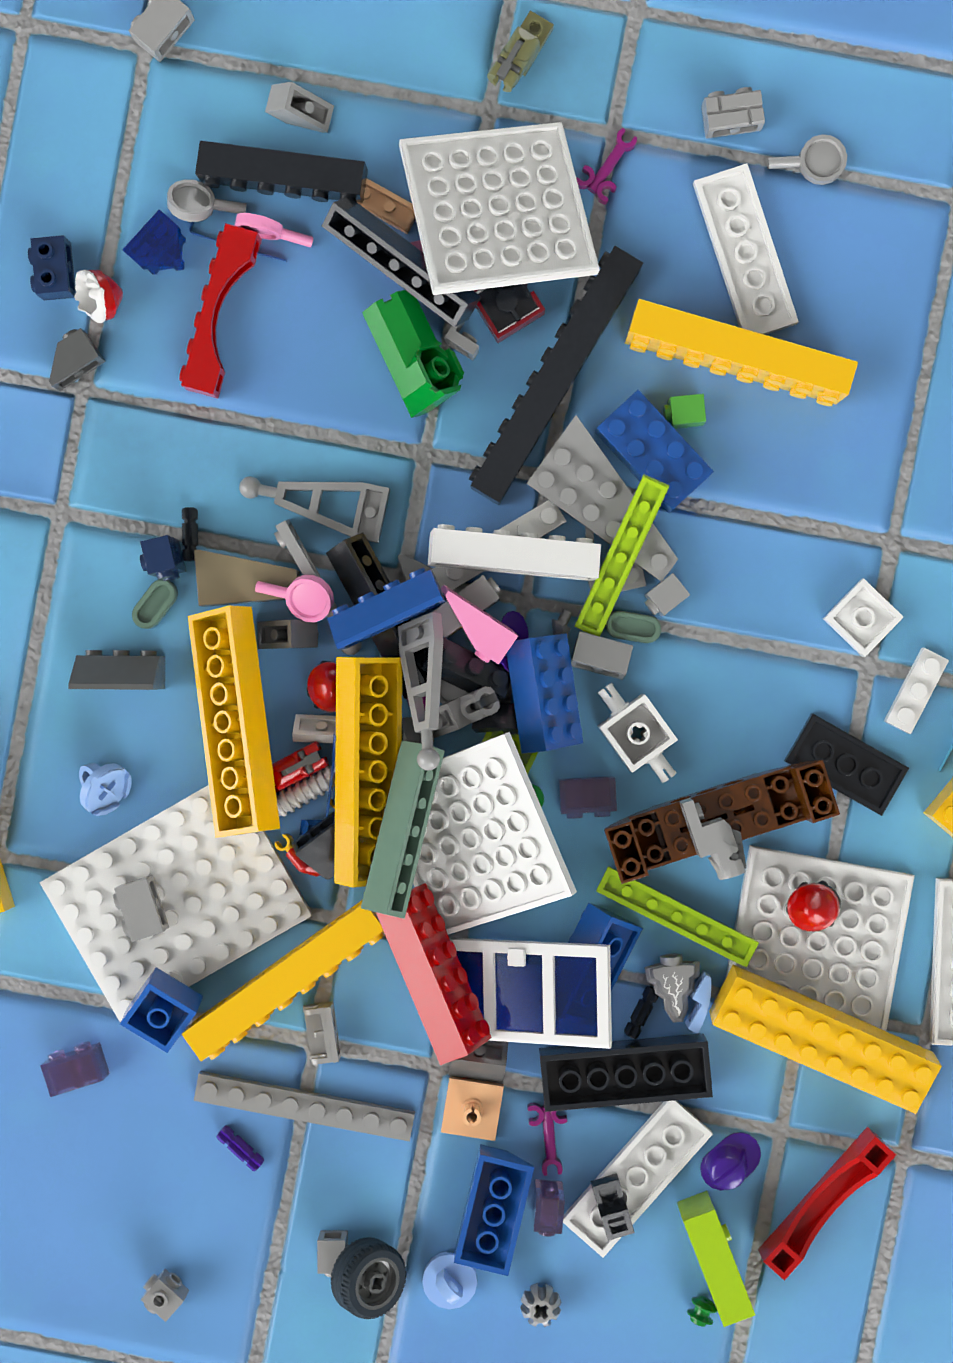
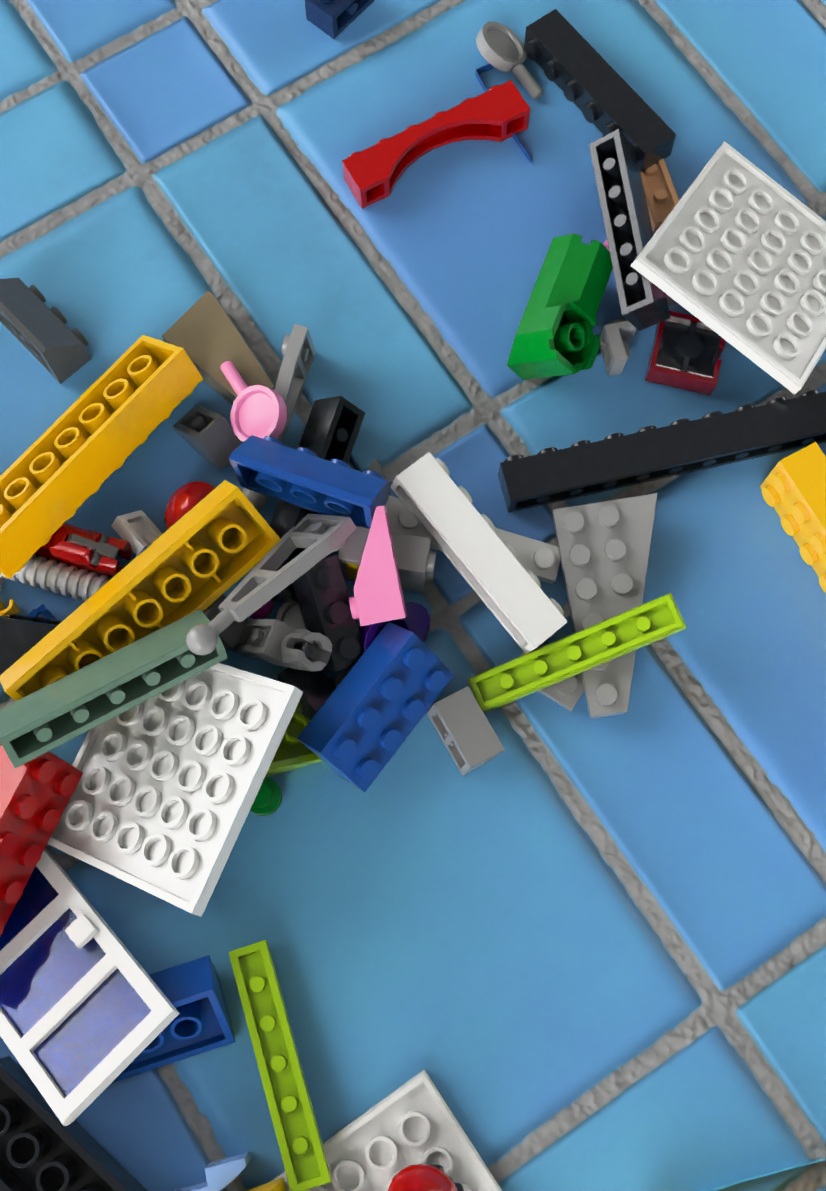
camera: 40 degrees right, 15 degrees down
dark grey slope [49,328,106,391] -> none
white hair [74,270,123,323] -> none
clear blue slope [122,209,186,275] -> none
sand green tile [132,579,178,629] -> none
dark blue brick [140,535,187,581] -> none
black axle [182,507,198,562] -> none
bright pink piece [234,213,313,248] -> none
light grey plate [239,476,391,543] -> none
light grey slope [265,82,334,133] -> none
flat silver bar [552,609,573,638] -> none
clear purple brick [558,776,617,819] -> none
blue brick [595,390,714,513] -> none
white brick [598,683,678,783] -> none
reddish brown slope [604,760,840,884] -> none
sand green tile [606,611,661,643] -> none
black axle [624,986,659,1039] -> none
light grey brick [644,573,690,617] -> none
light grey rock [644,953,700,1023] -> none
bright green brick [663,394,706,429] -> none
light grey plate [679,798,746,880] -> none
black tile [784,713,909,816] -> none
white plate [823,578,903,657] -> none
white plate [884,648,949,734] -> none

